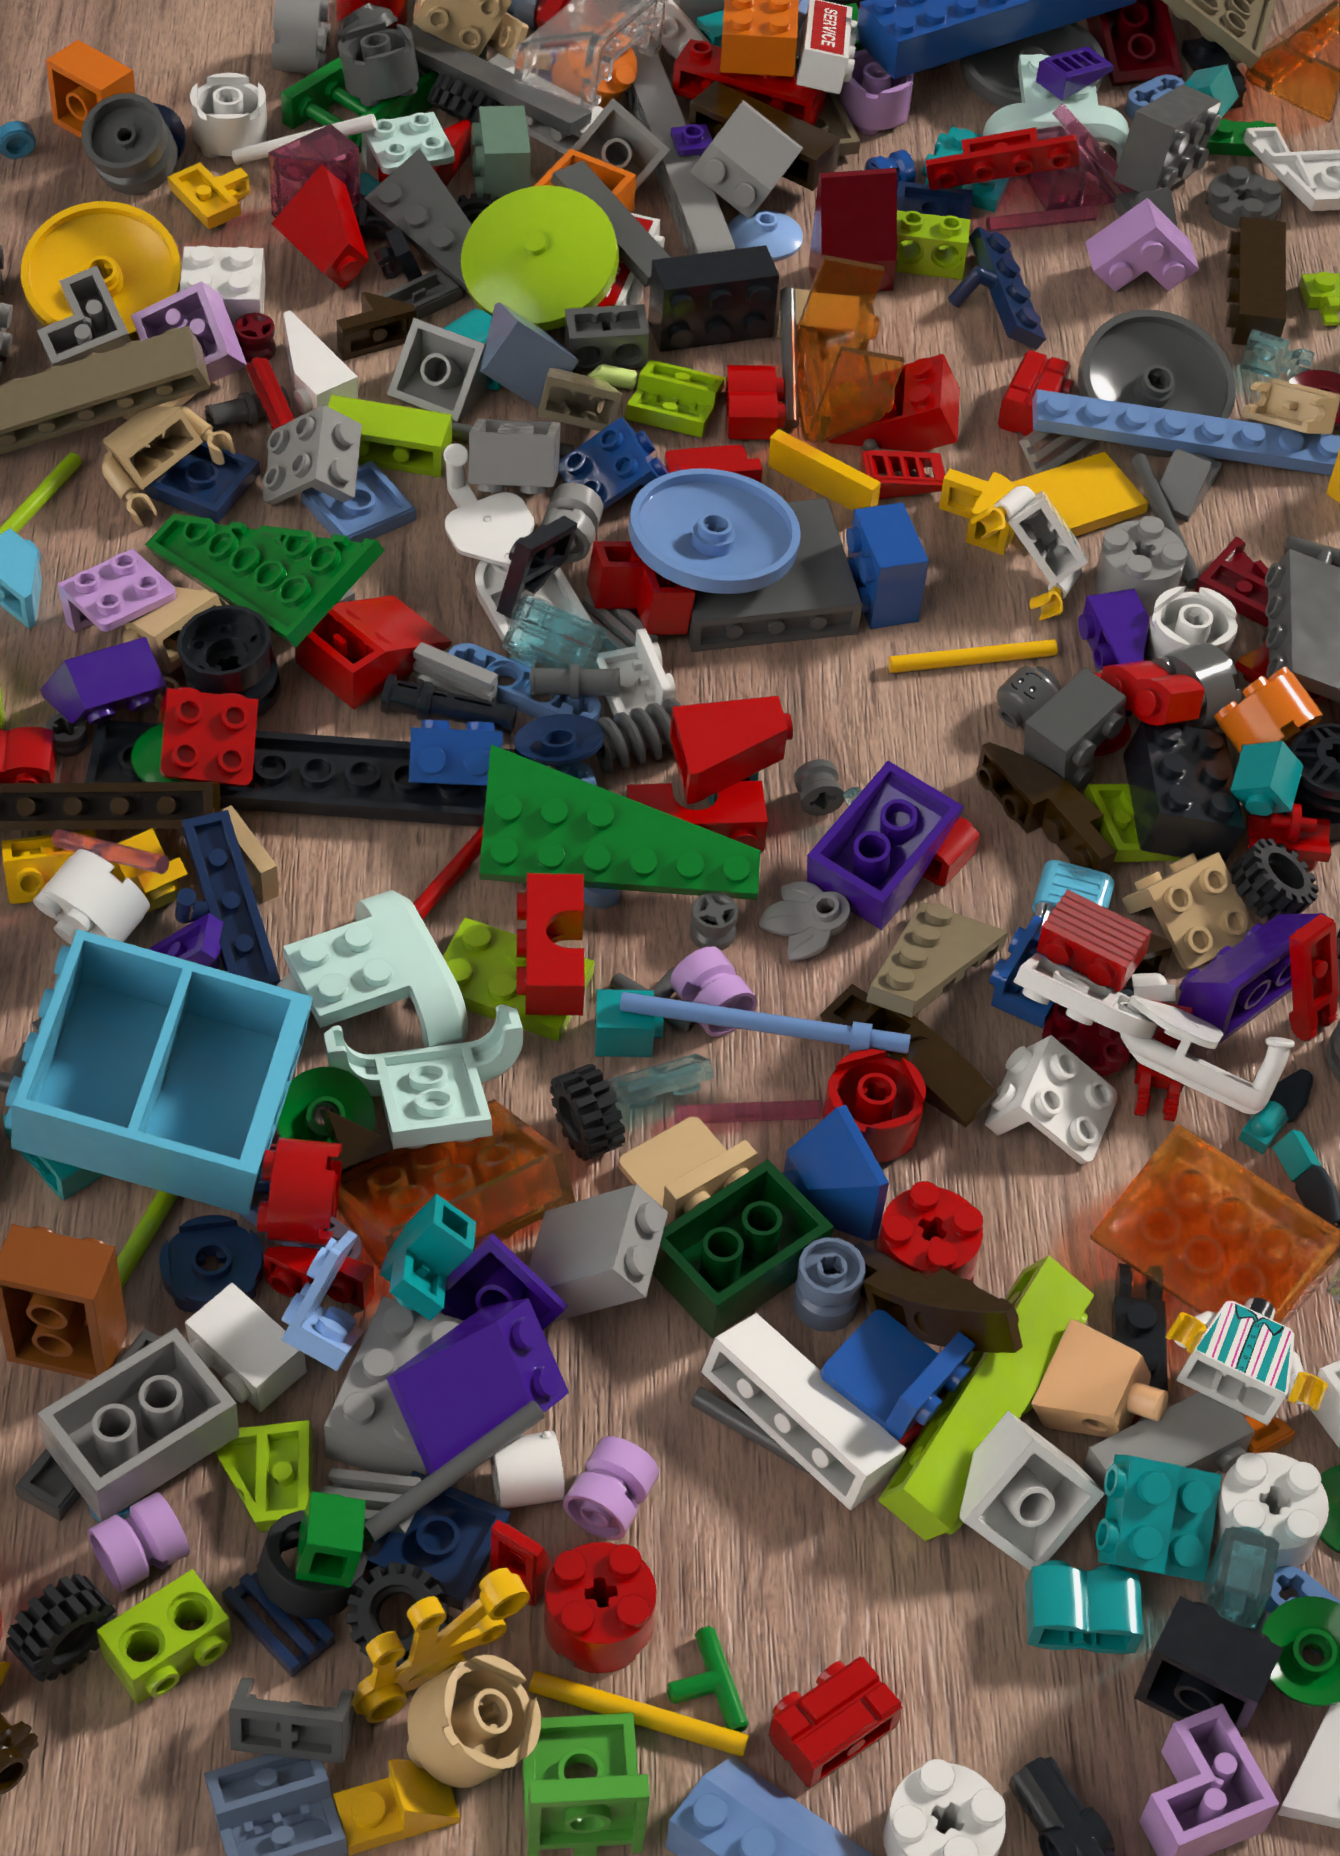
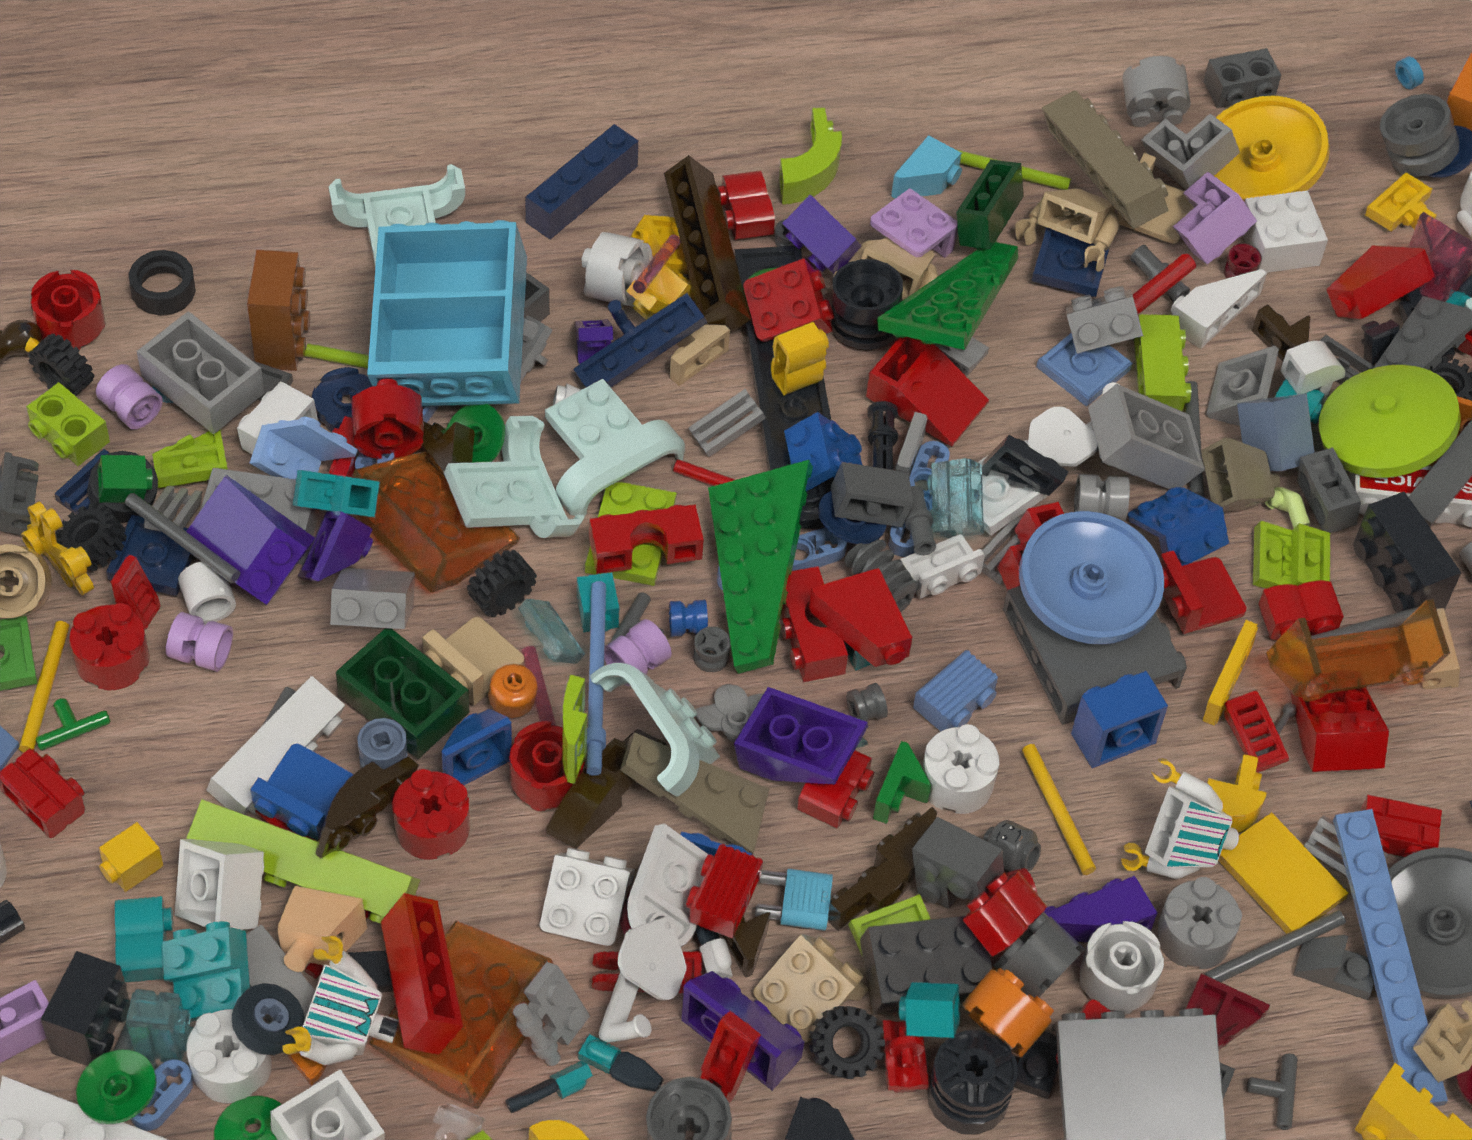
camera: 80 degrees right, 5 degrees up
none -> yellow brick [99,822,164,892]
none -> black bush [231,983,305,1055]
none -> red brick [381,893,463,1055]
none -> orange head [488,664,538,718]
none -> light grey plate [513,962,590,1066]
none -> lime slope [563,675,587,784]
none -> light aqua piece [590,663,720,797]
none -> blue wheel [669,599,708,637]
none -> light grey tile [688,389,766,457]
none -> yellow brick [771,322,829,395]
none -> dark grey brick [831,462,914,527]
none -> green slope [873,741,931,824]
none -> medium blue brick [913,650,998,732]
none -> white brick [922,724,999,814]
none -> dark green brick [956,159,1024,250]
none -> white brick [1280,340,1345,404]

